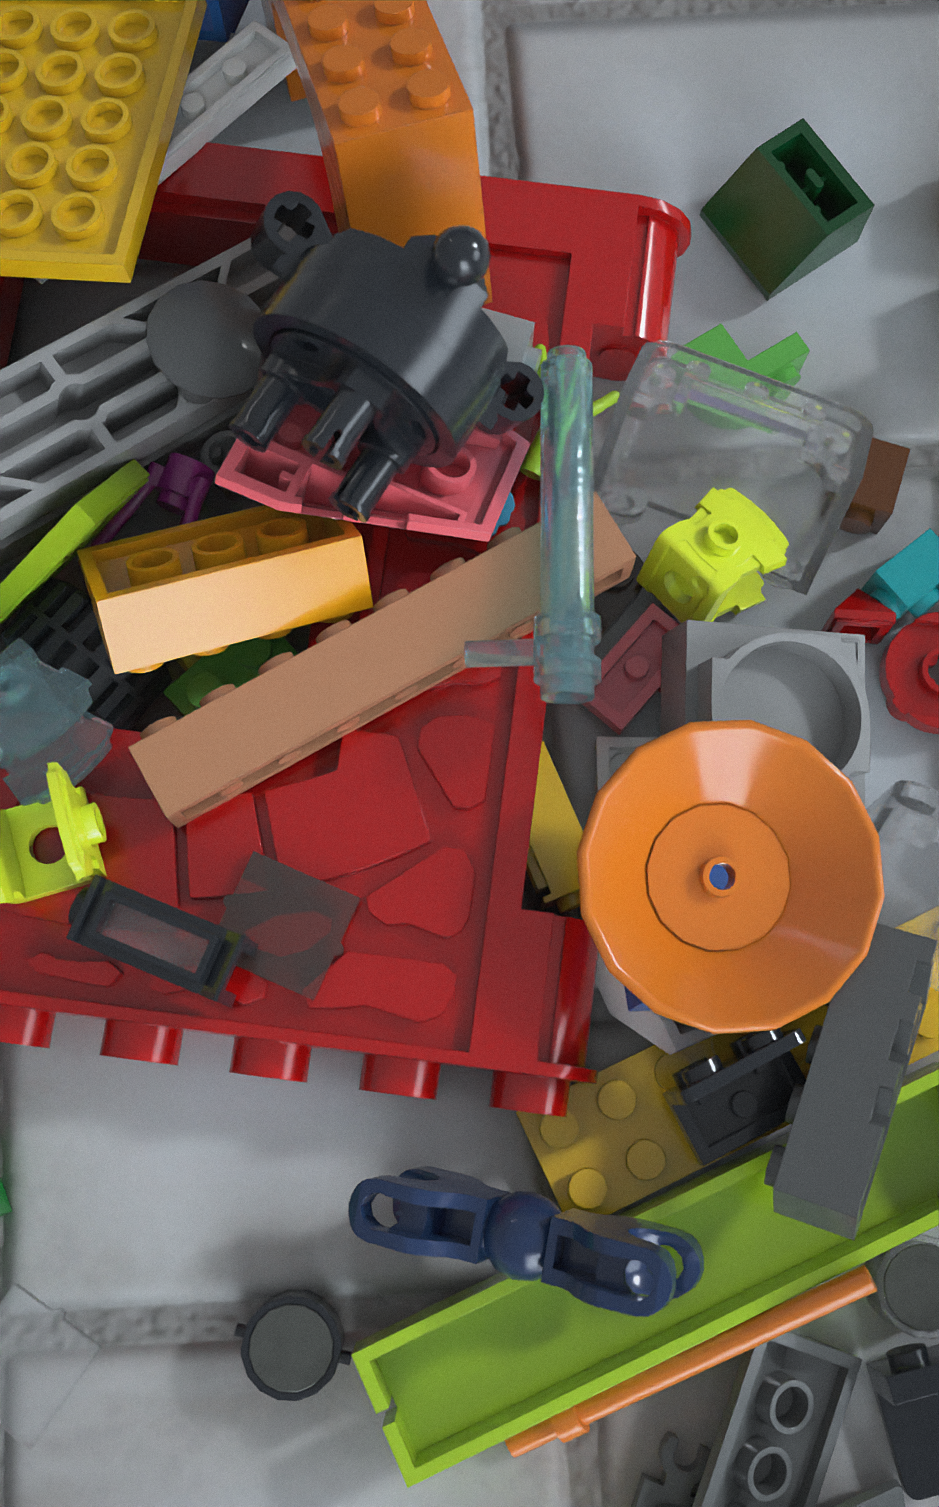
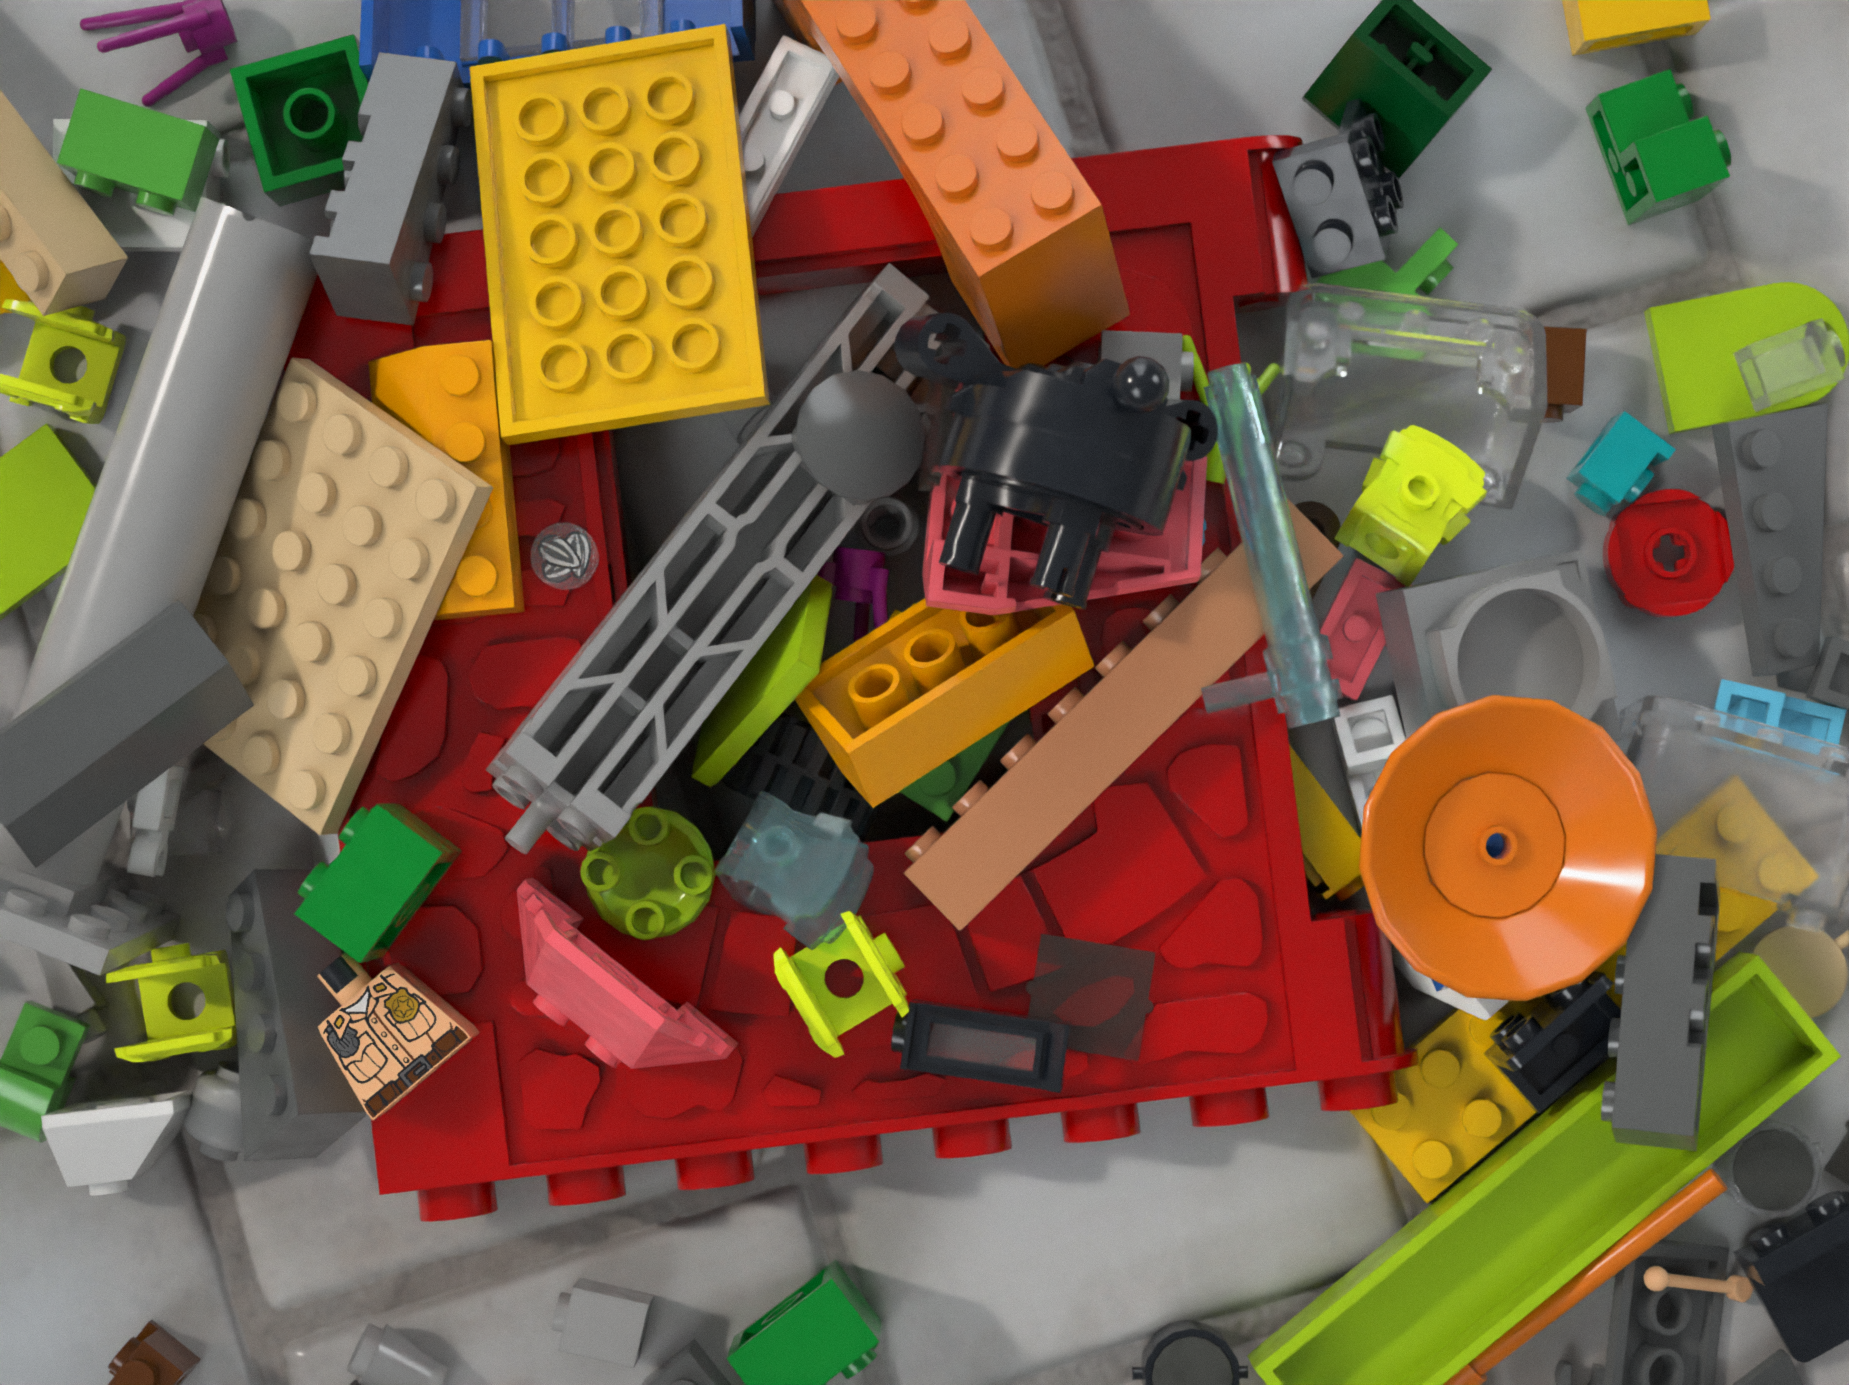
camera: 10 degrees left, 10 degrees up
dark blue piece [348,1166,704,1317] -> none
red slope [821,588,896,644] -> none
none -> black bracket [1272,98,1404,278]
none -> light nougat hinge [1643,1266,1753,1302]

